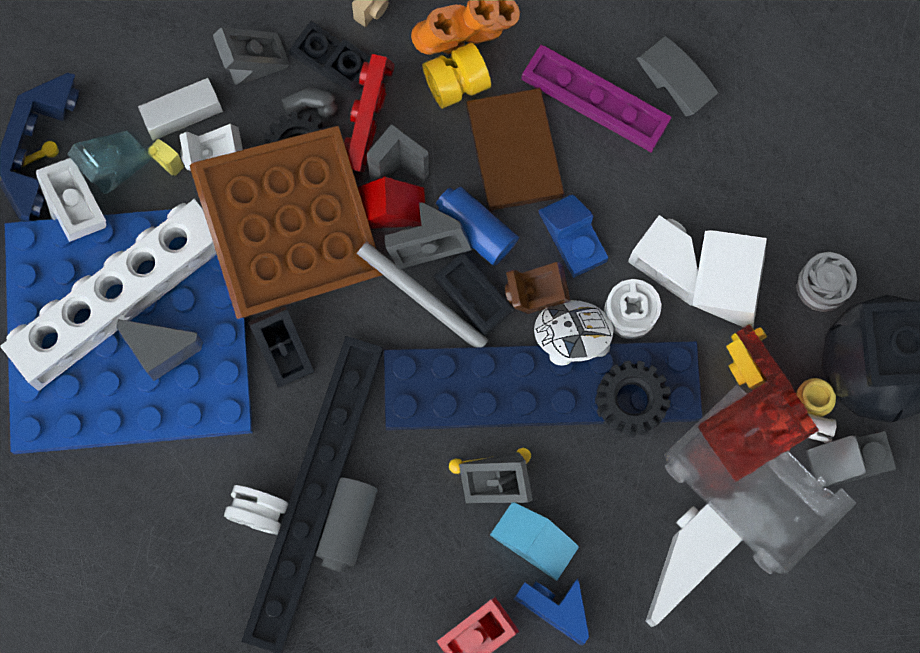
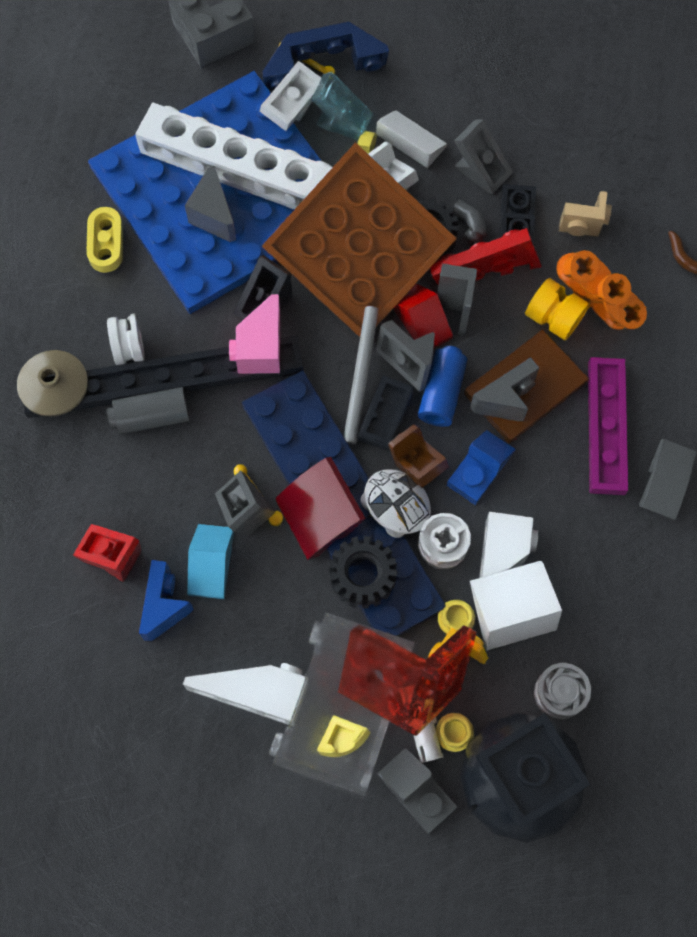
camera: 65 degrees right, 5 degrees down
none -> dark tan dish [17,350,88,417]
none -> light yellow plate [87,207,123,273]
none -> bright pink slope [229,294,280,374]
none -> slope [275,456,366,560]
none -> light yellow tile [317,715,371,757]
none -> light yellow plate [438,600,475,634]
none -> dark grey slope [470,357,539,421]

